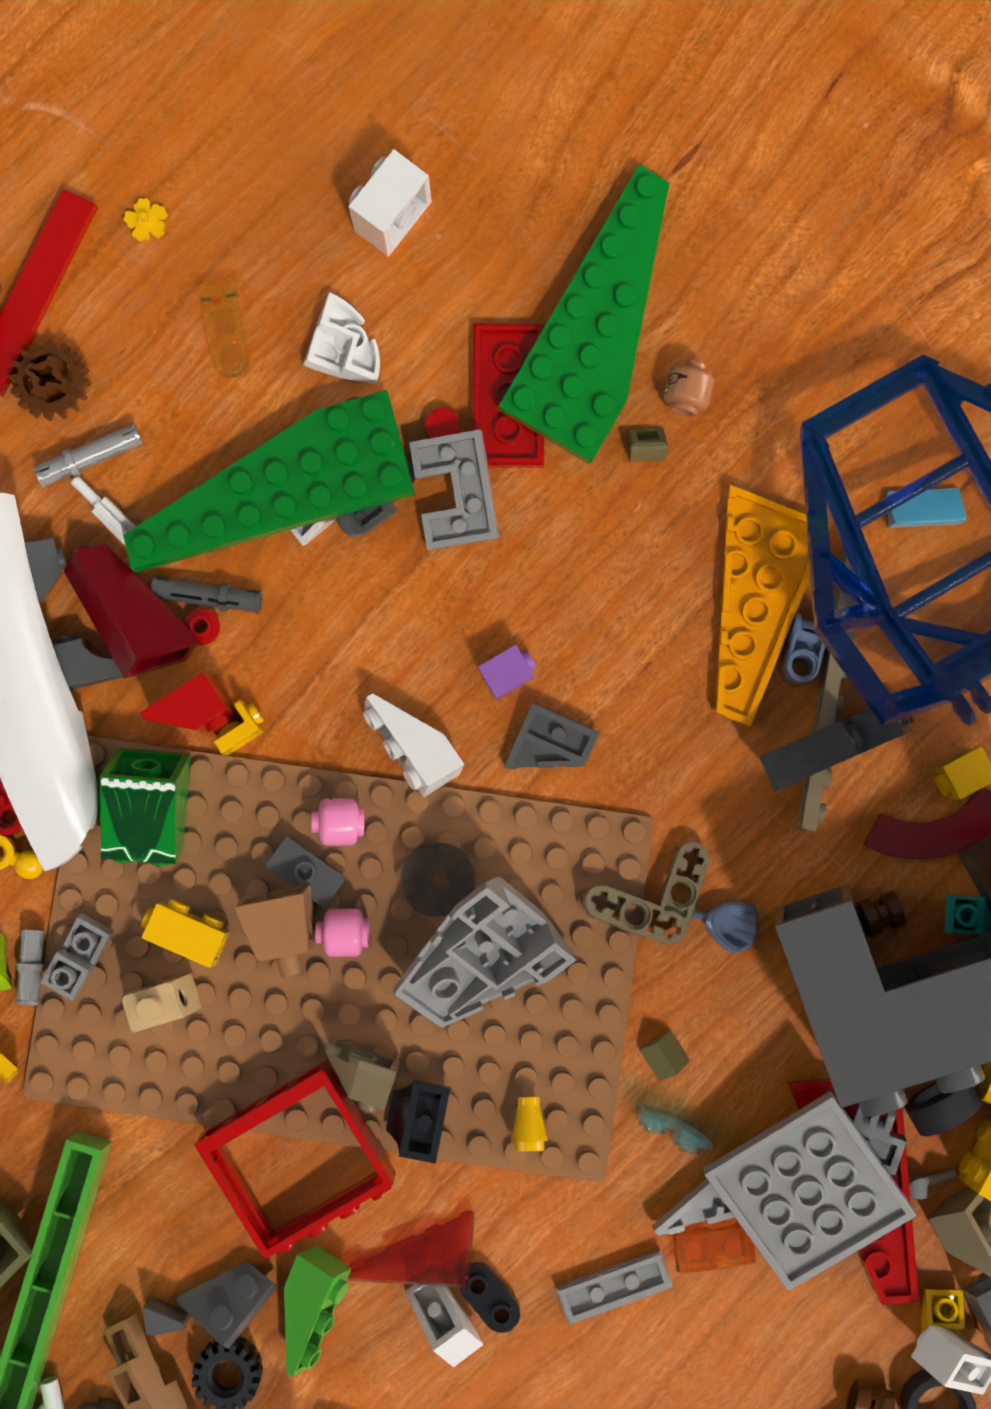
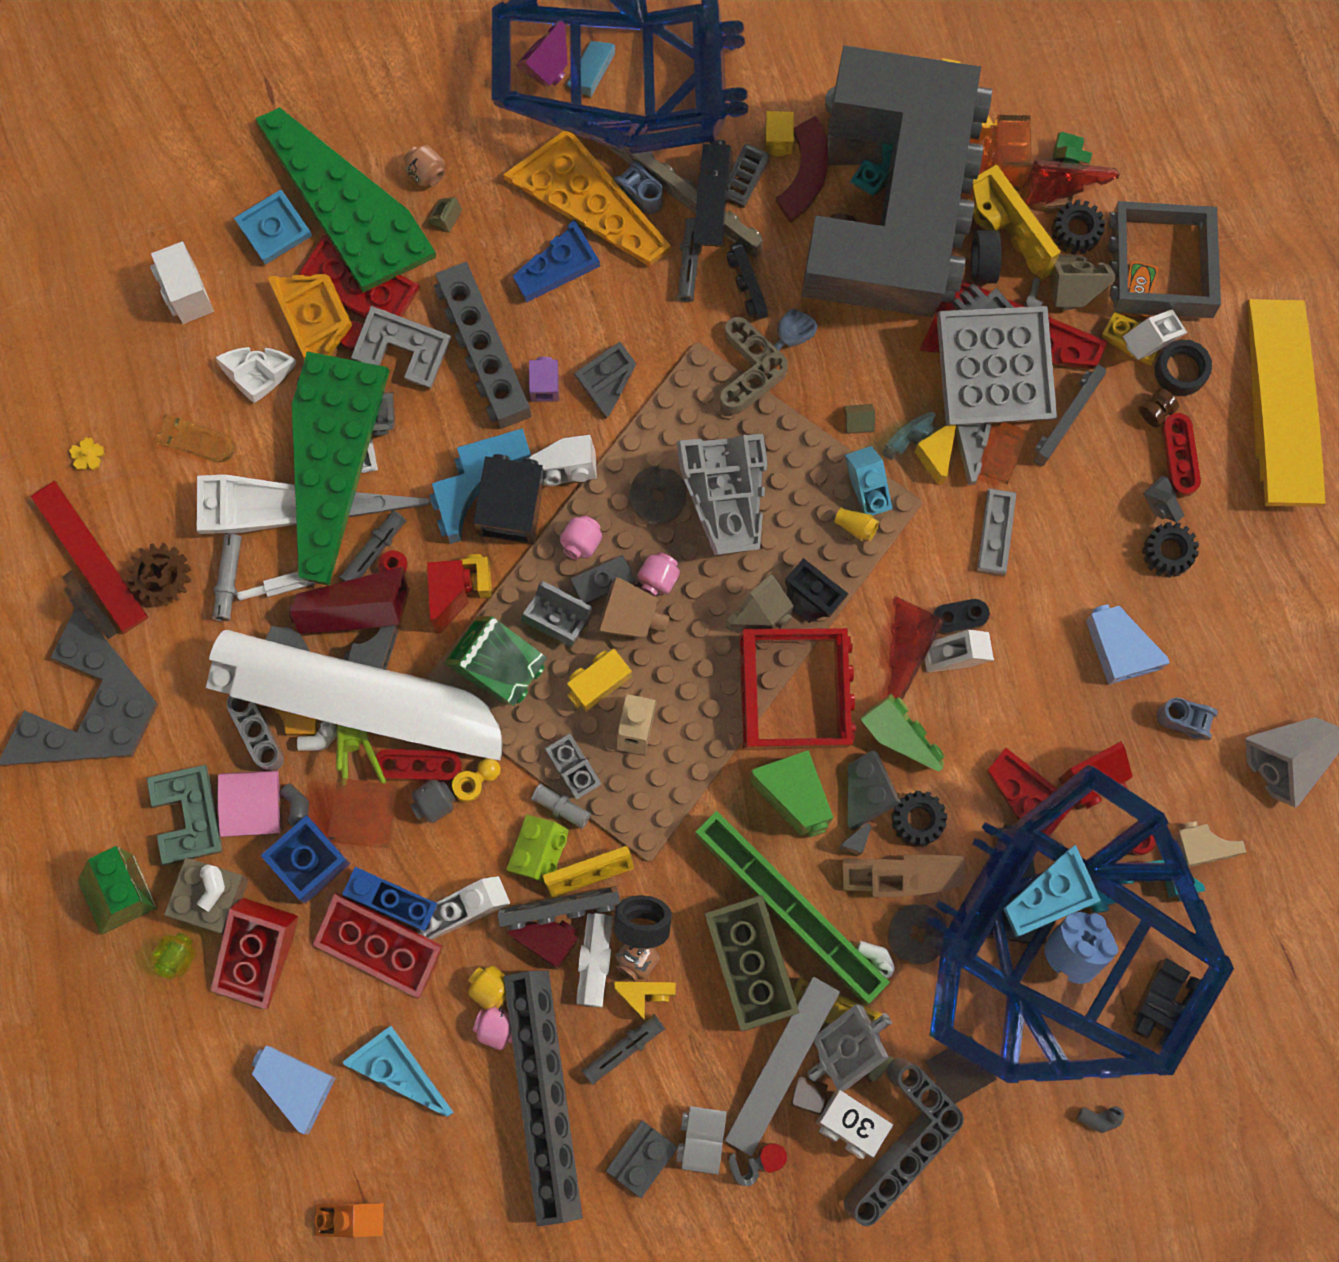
camera: 65 degrees left, 10 degrees down
none -> white plate [197,475,431,535]
none -> dark azure plate [234,190,312,265]
none -> light orange wing [268,274,352,359]
none -> dark azure arch [429,428,531,544]
none -> dark grey brick [434,261,531,429]
none -> black slope [473,454,544,545]
none -> blue wing [513,220,600,302]
none -> magenta slope [515,21,568,87]
none -> dark grey bracket [521,581,592,647]
none -> dark grey pin [677,218,702,302]
none -> black plate [726,242,768,321]
none -> dark grey slope [727,143,769,208]
none -> bright green slope [749,750,834,838]
none -> medium azure slope [845,446,892,515]
none -> yellow slope [915,425,956,485]
none -> dark grey plate [1033,365,1106,467]

